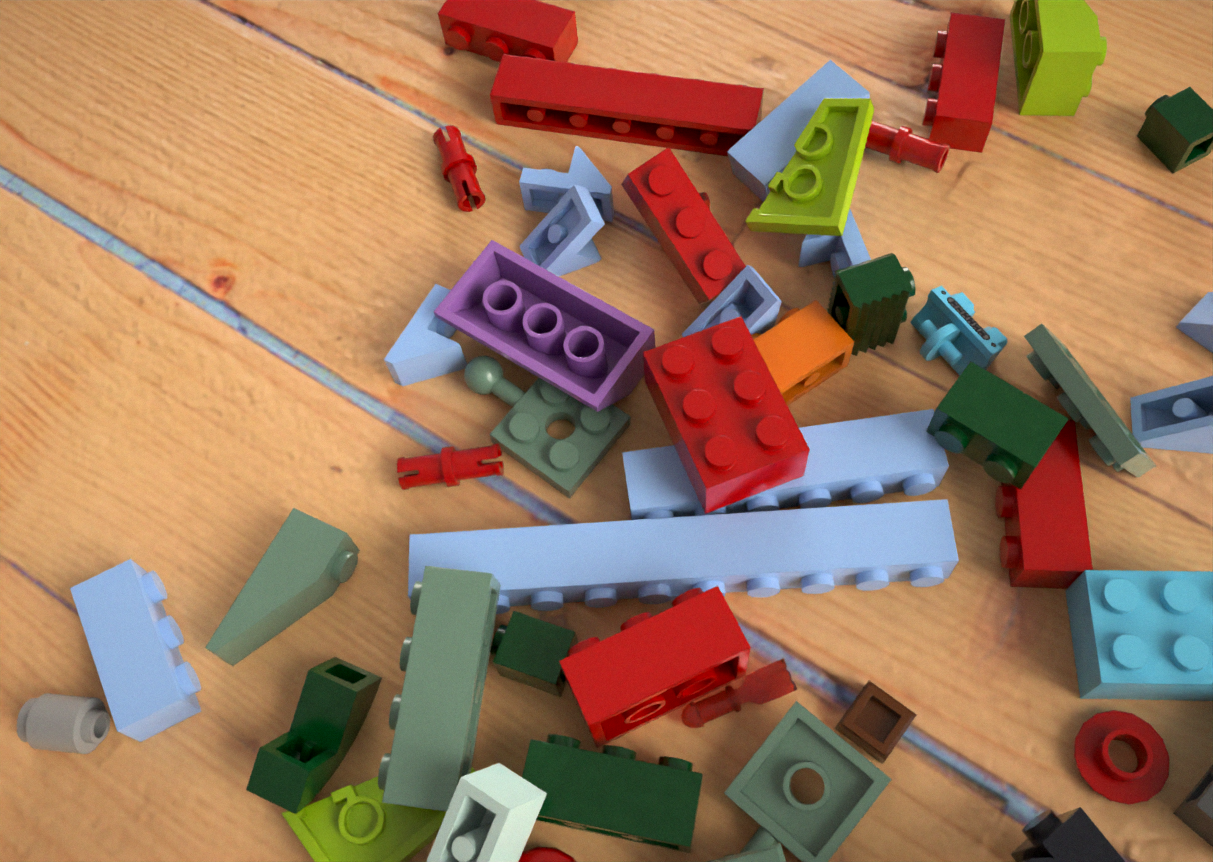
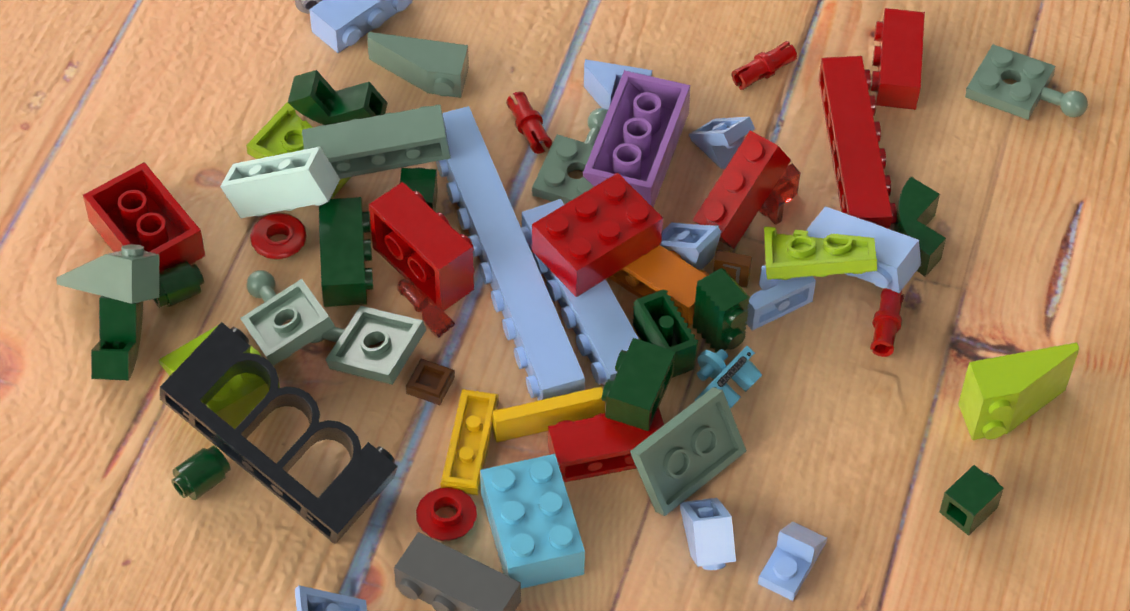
camera: 65 degrees right, 10 degrees down
light blue slope [519,146,614,222] -> none
red brick [922,12,1005,153] -> none
none -> yellow tile [440,389,499,496]
none -> yellow tile [493,387,605,443]
none -> dark green brick [632,289,698,378]
none -> reddish brown tile [713,250,752,288]
none -> dark green brick [894,177,946,277]

